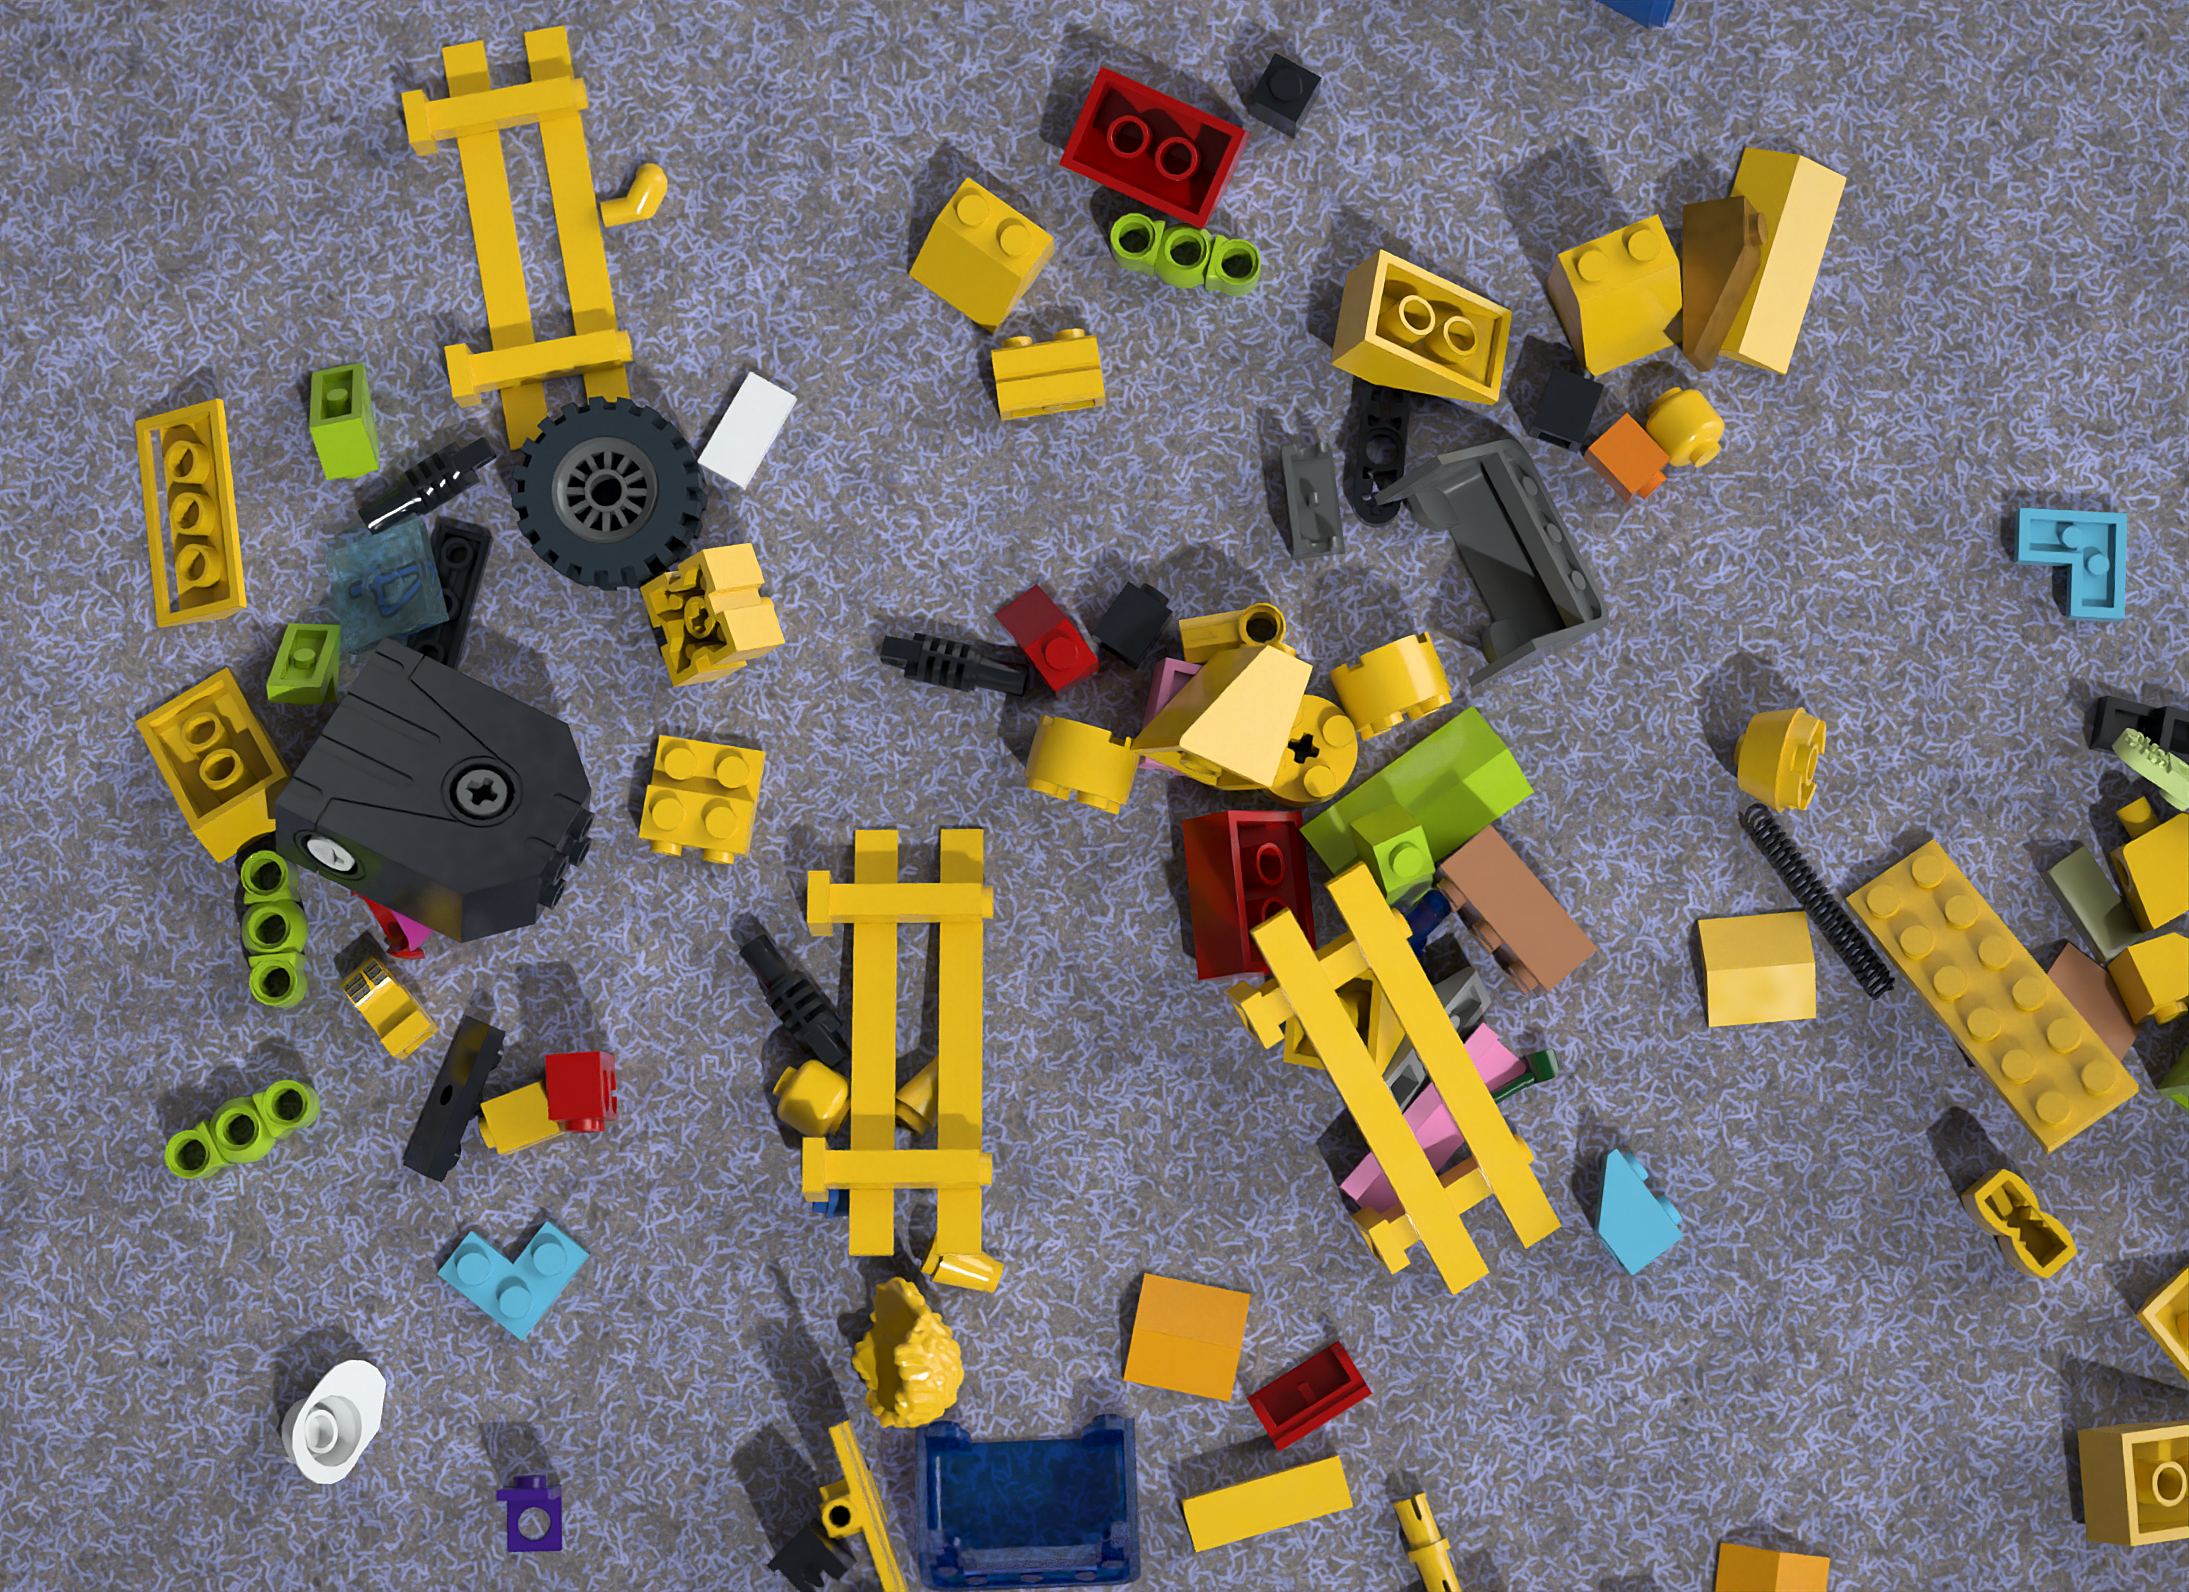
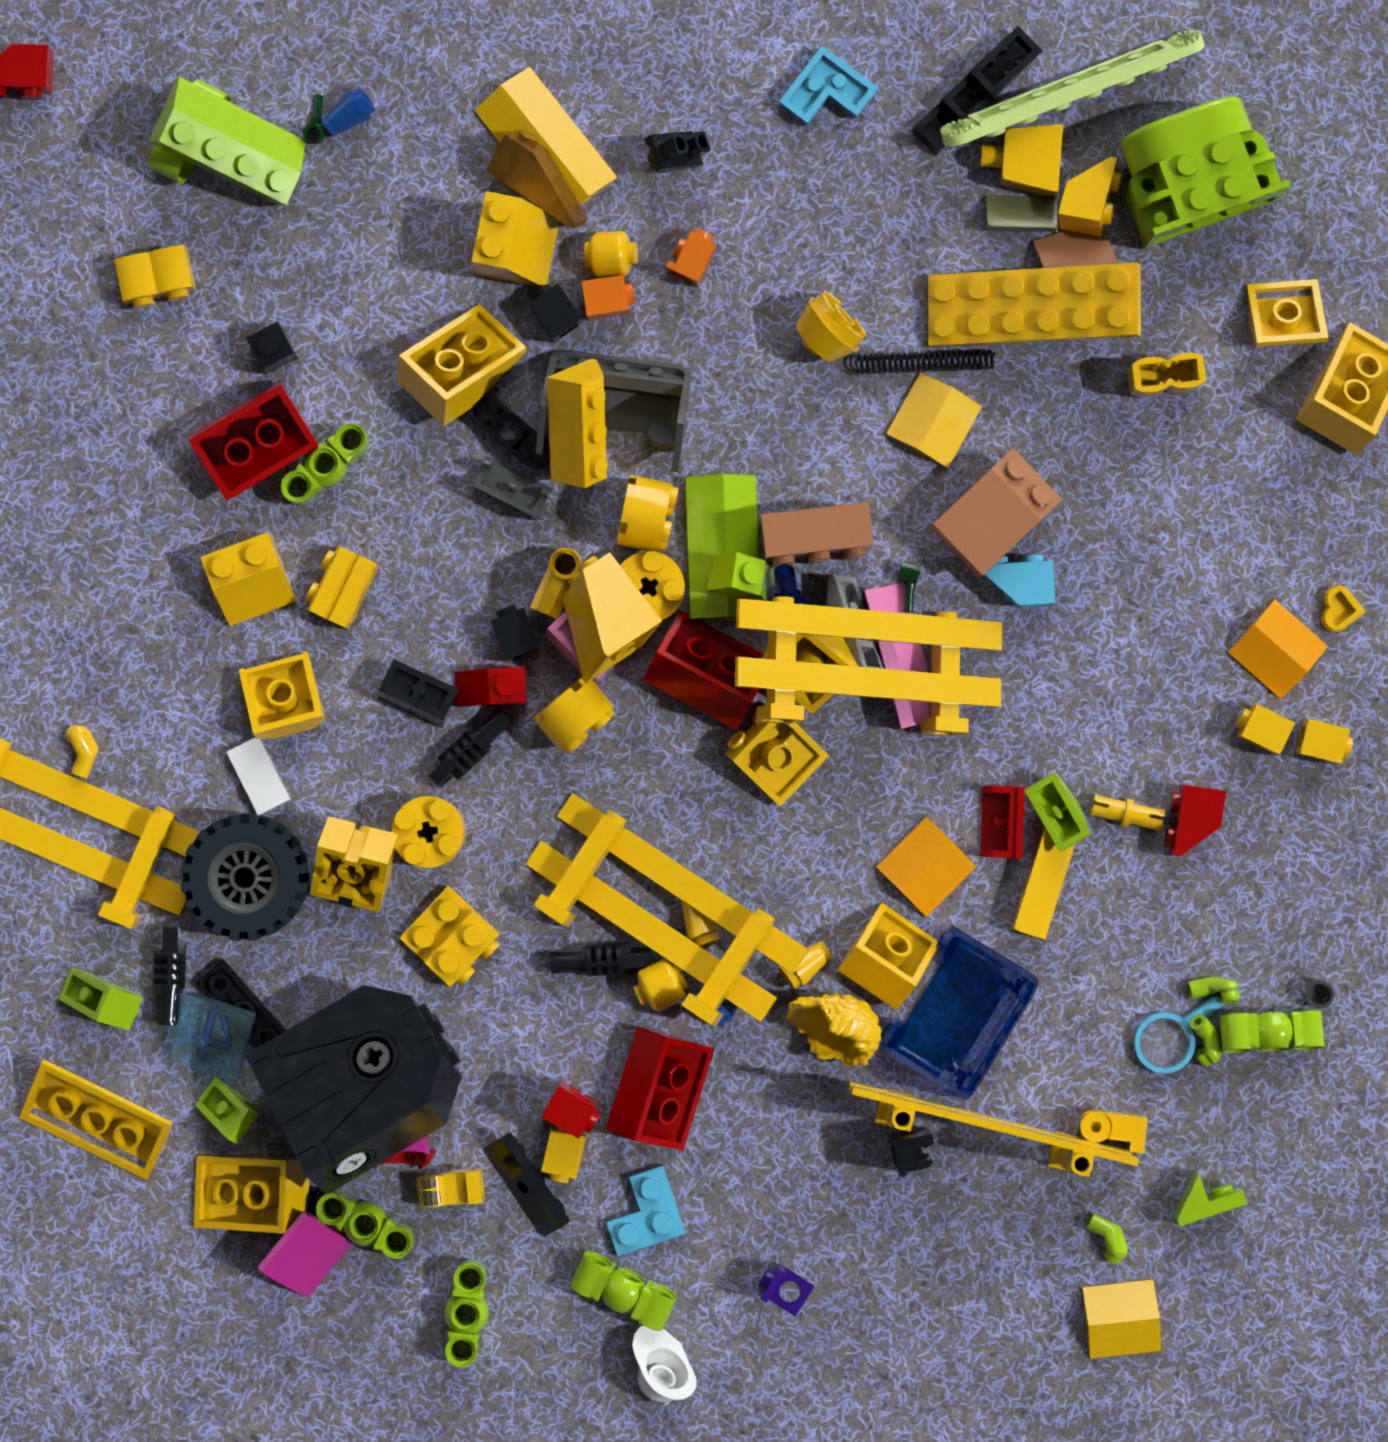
camera: 65 degrees left, 5 degrees up
none -> yellow slope [238,651,325,739]
none -> dark pink slope [257,1211,353,1297]
none -> black hinge [378,659,459,729]
none -> yellow brick [392,796,466,868]
none -> yellow slope [547,359,608,488]
none -> lime piece [570,1251,678,1331]
none -> red slope [606,1026,715,1151]
none -> black hips [644,131,710,173]
none -> orange brick [666,228,717,287]
none -> yellow plate [725,711,829,807]
none -> yellow slope [838,903,941,1010]
none -> nougat slope [930,448,1063,578]
none -> lime slope [1025,772,1091,852]

